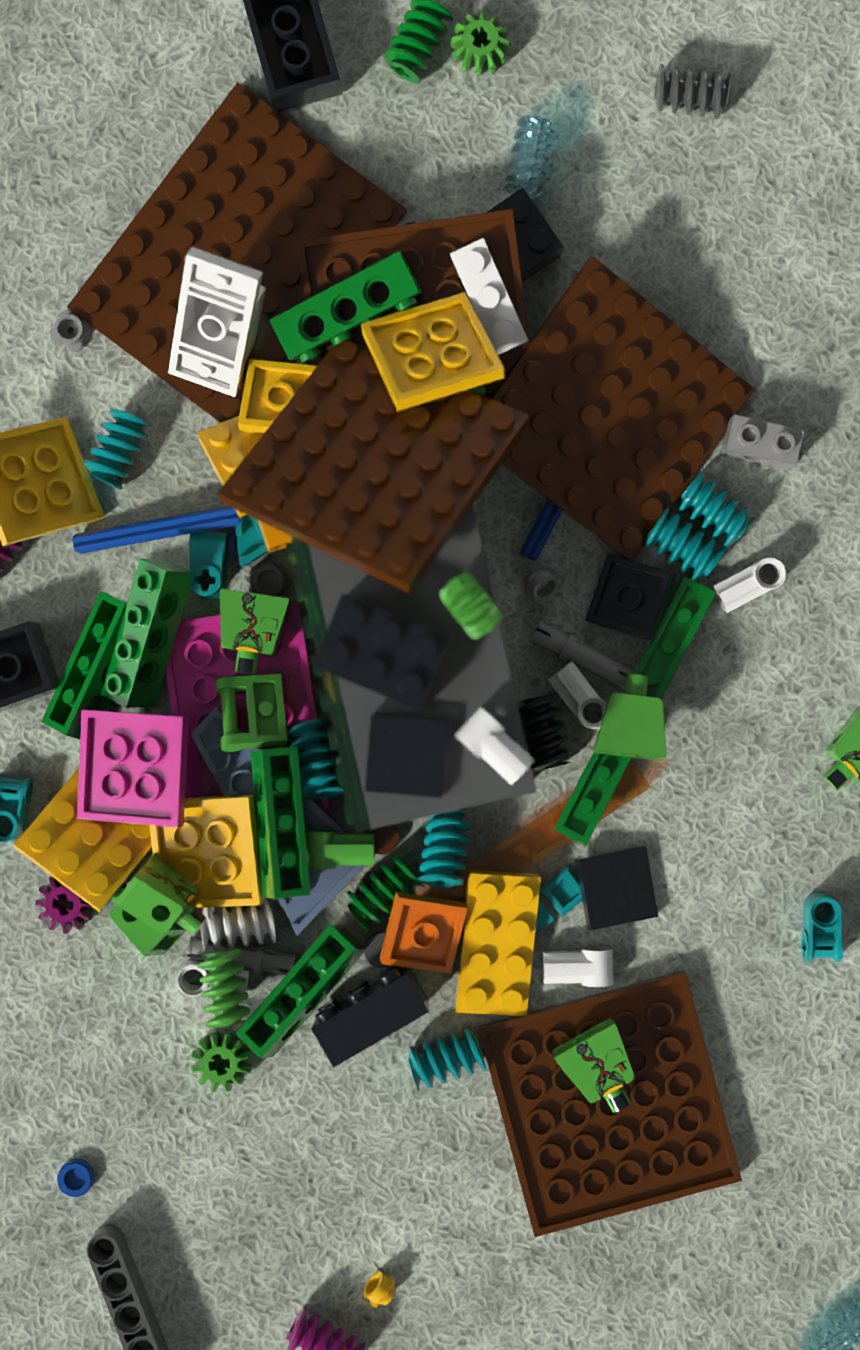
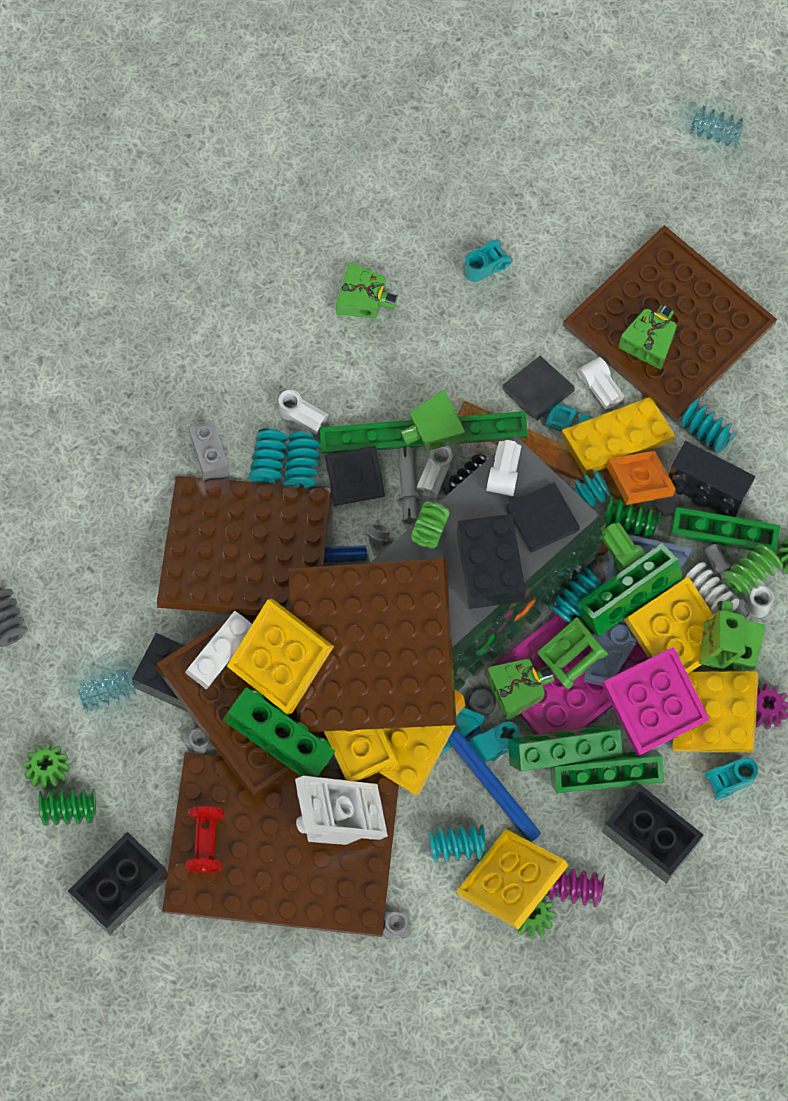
camera: 125 degrees left, 20 degrees down
none -> red hose [185,806,225,873]

